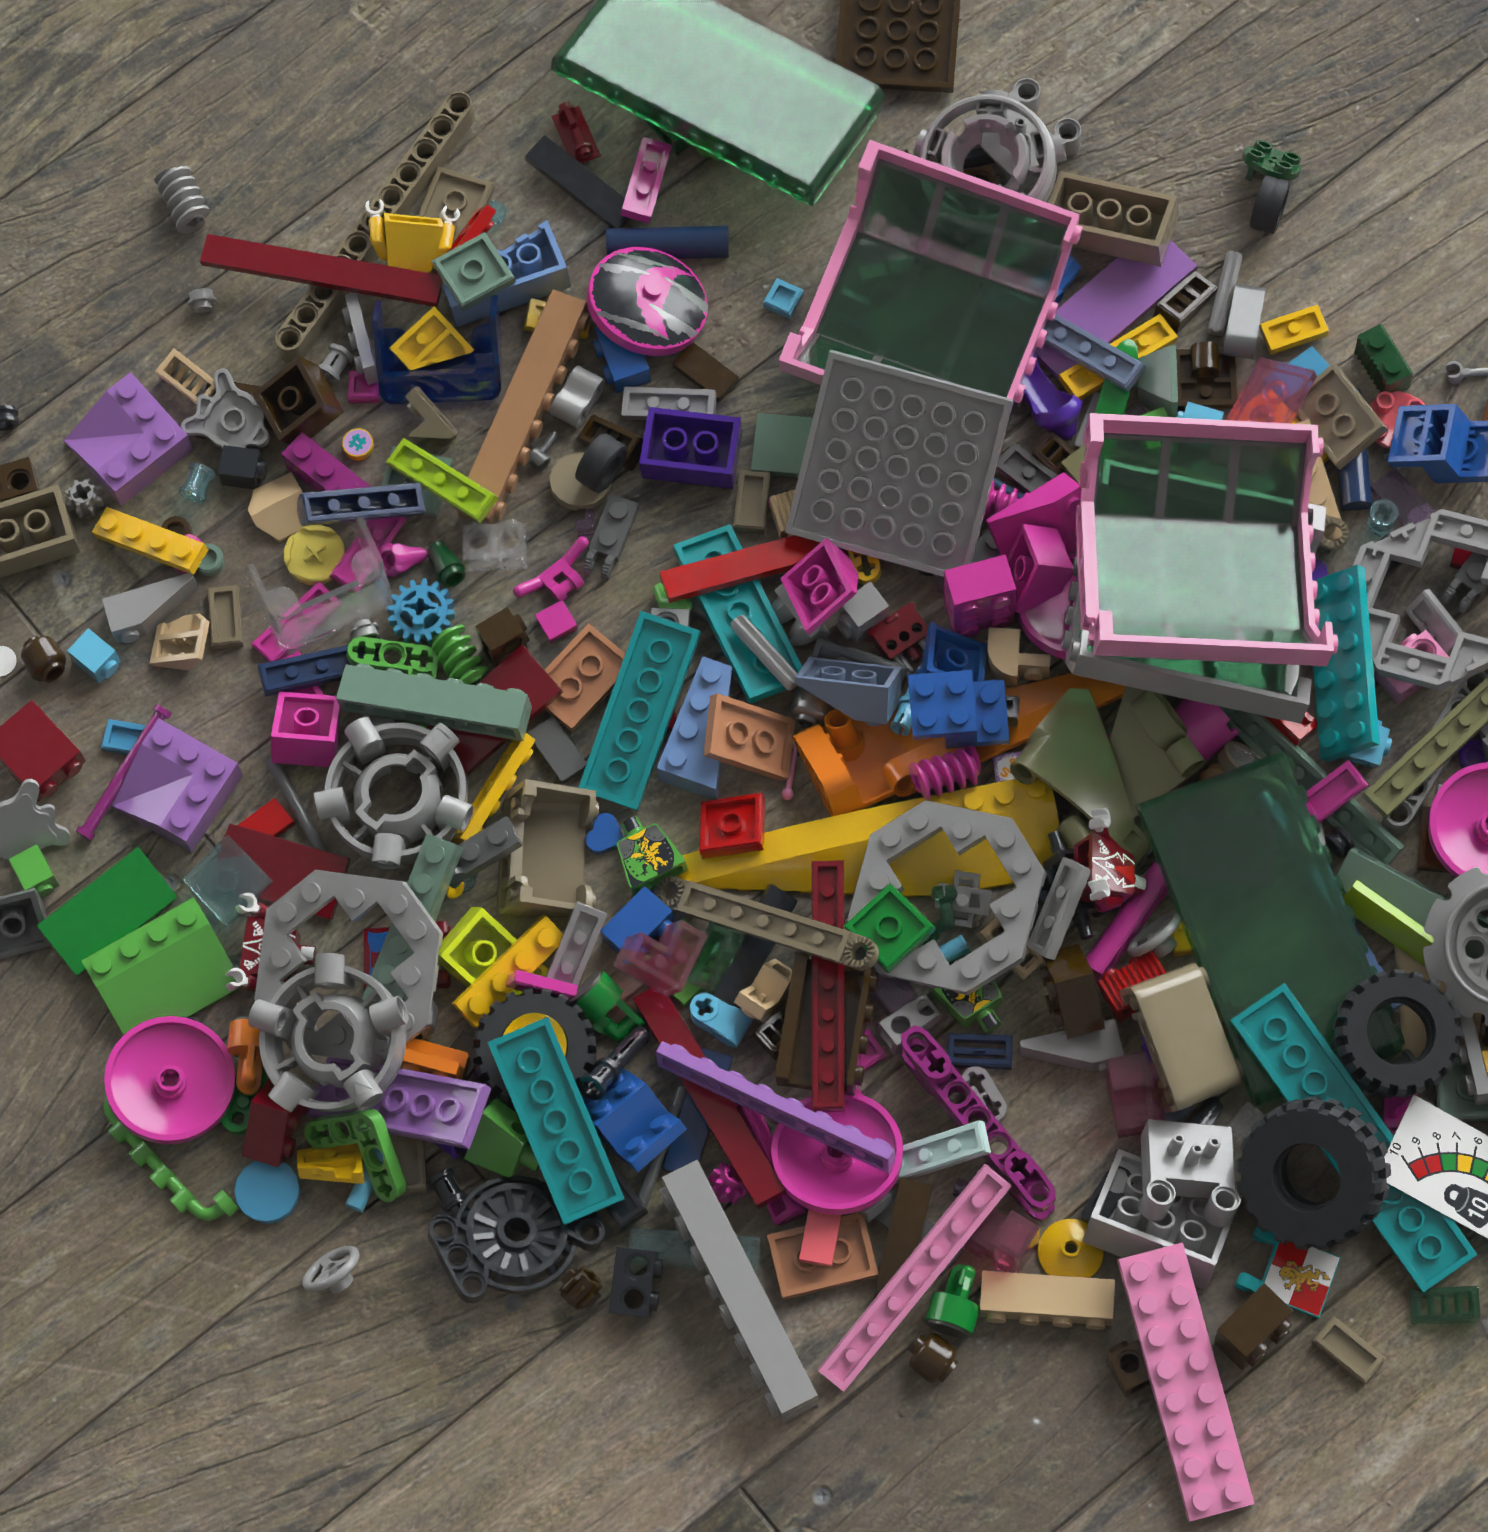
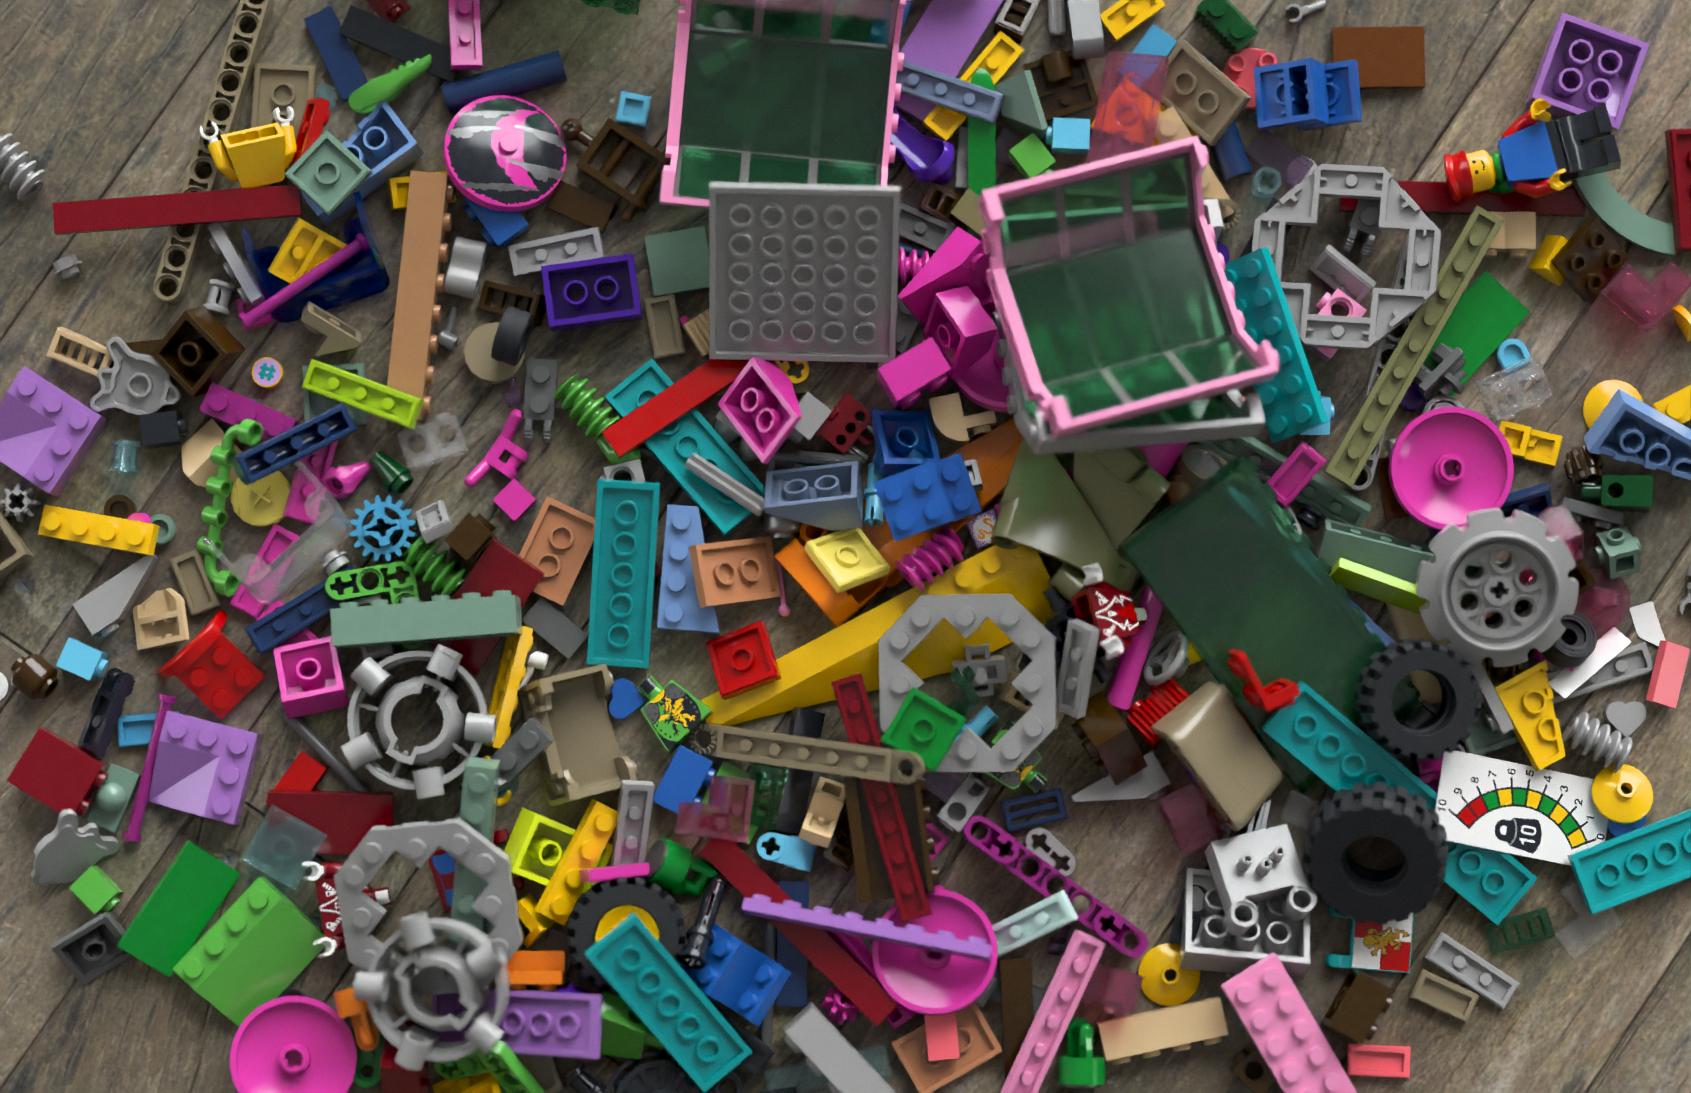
camera: 25 degrees left, 15 degrees up
none -> black hinge [78,667,135,757]
none -> sand green tile [87,763,141,832]
none -> red piece [156,609,265,719]
none -> bright green bar [197,419,263,597]
none -> magenta bar [238,233,371,331]
none -> dark blue tile [304,6,368,102]
none -> bright green animal [348,54,432,114]
none -> light grey plate [415,499,454,544]
none -> yellow tile [517,893,555,948]
none -> white hand [519,651,549,690]
none -> bright green piece [553,373,620,440]
none -> dark brown piece [560,118,671,223]
none -> light yellow tile [804,528,891,593]
none -> red bracket [1227,648,1301,712]
none -> coral tile [1346,1043,1411,1078]
none -> light grey tile [1423,931,1520,1009]

